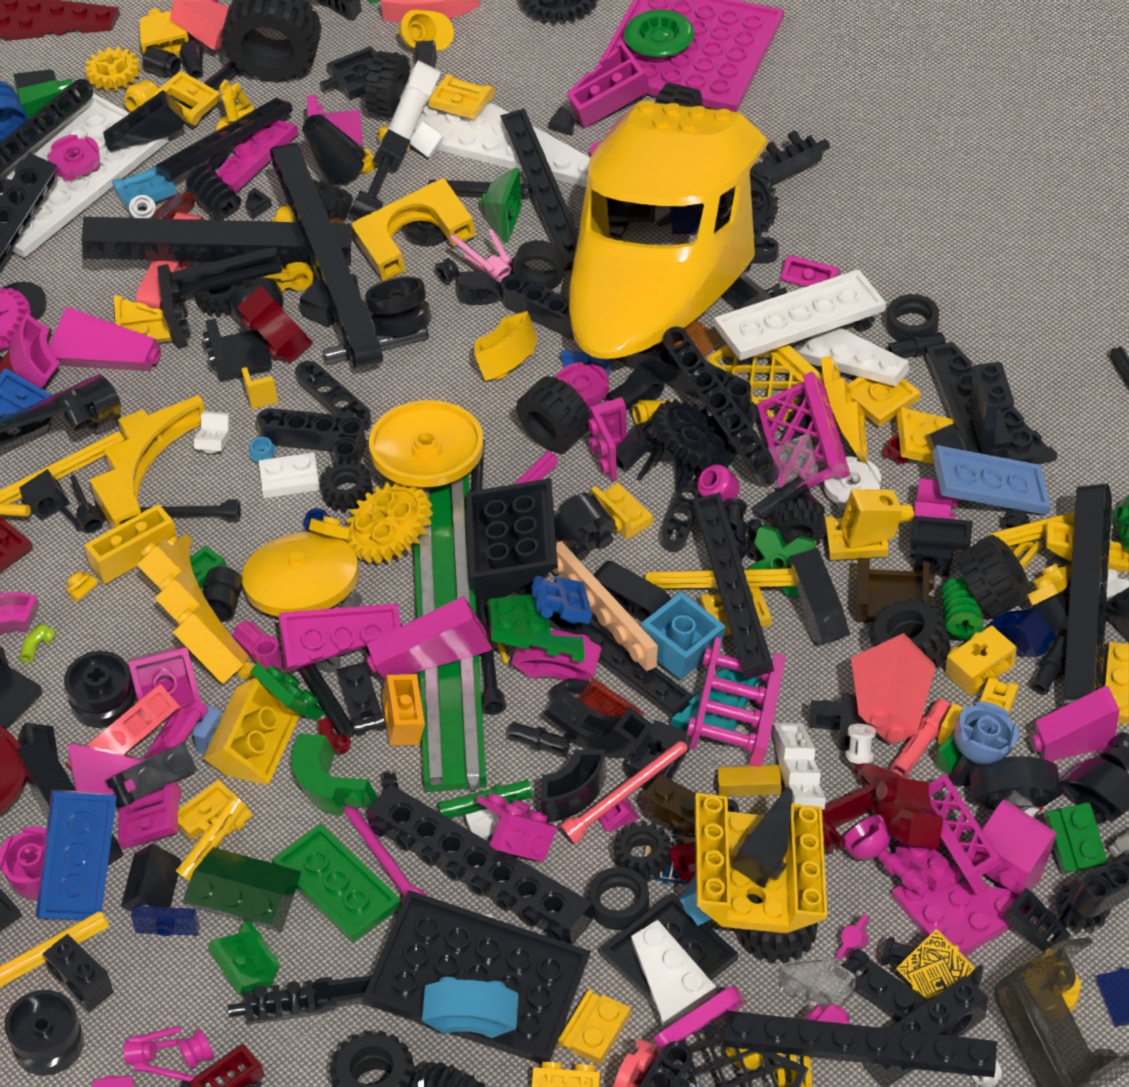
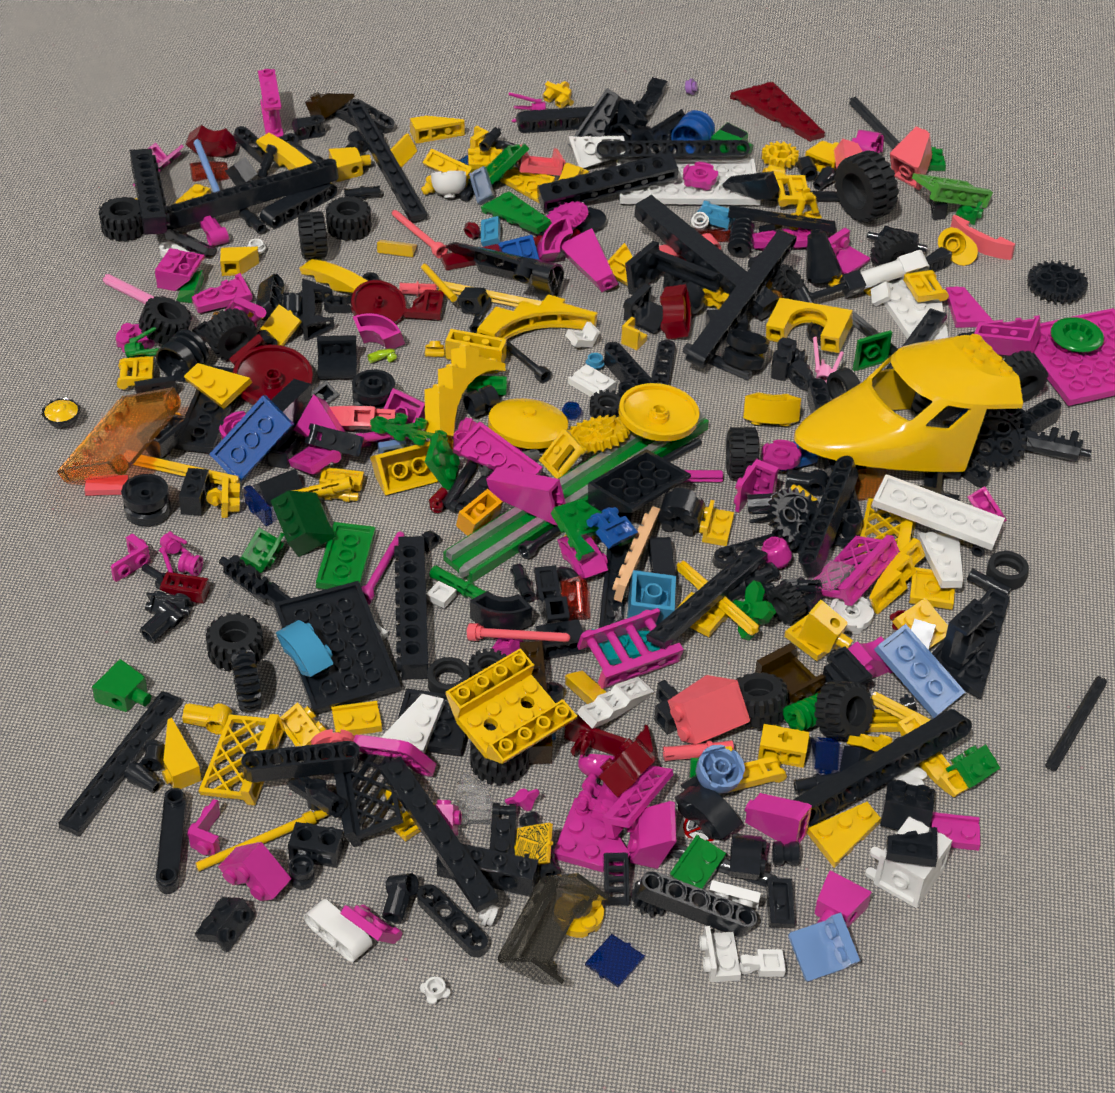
camera: 45 degrees right, 5 degrees down
green arch [292,734,377,816] -> none
yellow plate [309,516,350,540] -> none
dark pink bracket [476,793,557,863] -> none
black slope [732,787,793,888] -> none
black slope [789,547,850,644] -> none
white bush [846,724,876,764] -> none
none -> yellow hips [206,477,240,518]
none -> green plant [370,413,448,445]
none -> yellow plate [539,428,587,479]
none -> black brick [770,337,797,381]
none -> dark pink wing [945,286,993,328]

